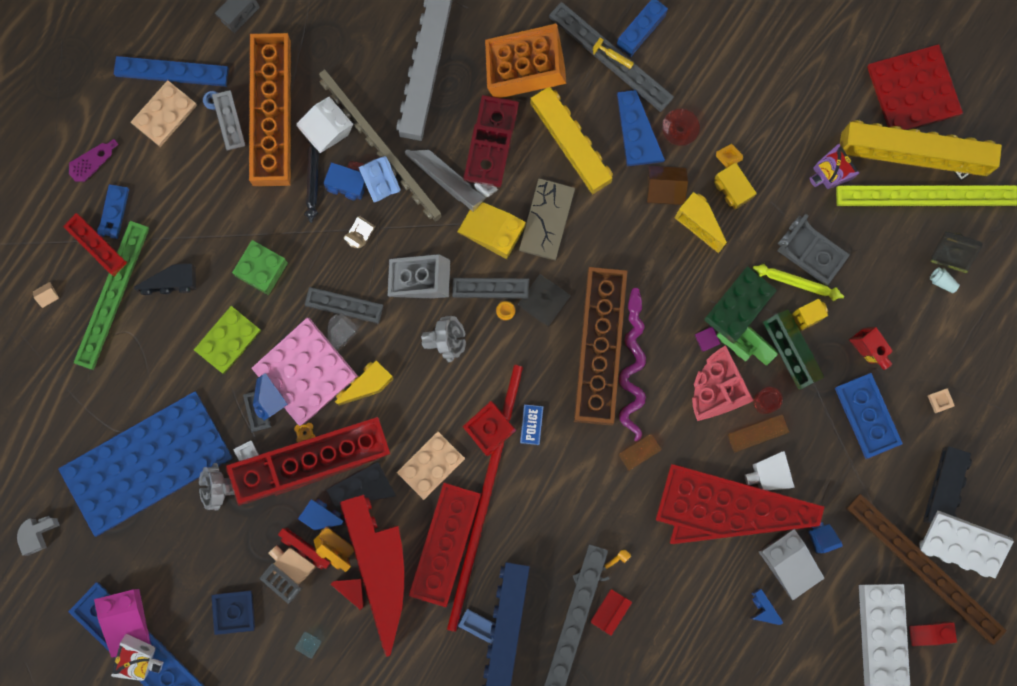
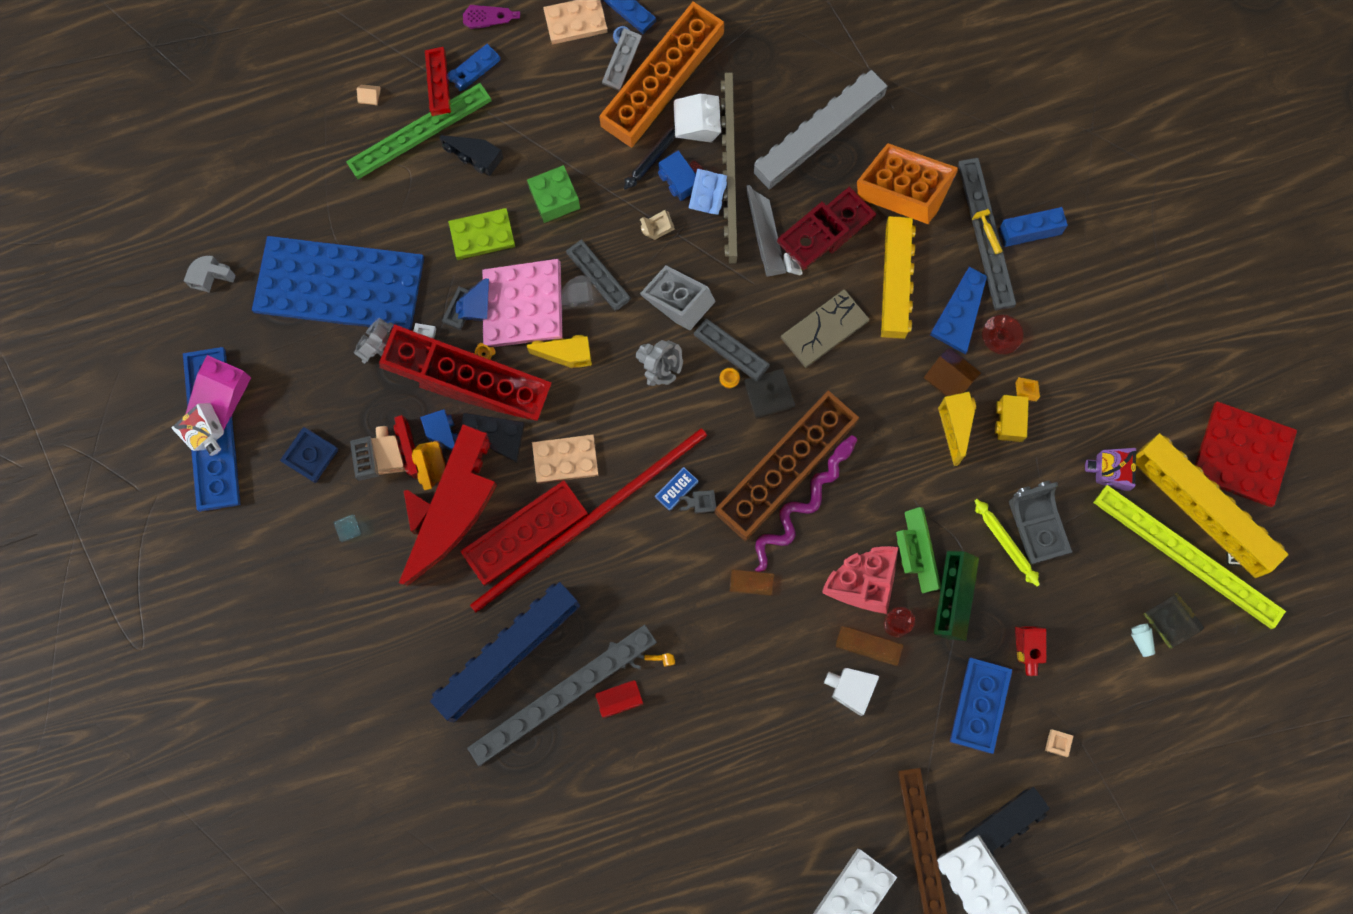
camera: 45 degrees right, 5 degrees down
yellow slope [457,202,526,259] -> none
medium blue tile [458,609,496,644] -> none
red plate [463,401,516,456] -> none
red wing [656,464,824,544] -> none
magenta tile [695,327,720,352] -> none
dark green plate [704,266,777,344] -> none
blue slope [750,589,783,625] -> none
light grey slope [758,529,824,600] -> none
yellow brick [791,299,828,331] -> none
blue slope [808,522,843,553] -> none
none -> dark grey plate [679,490,716,514]

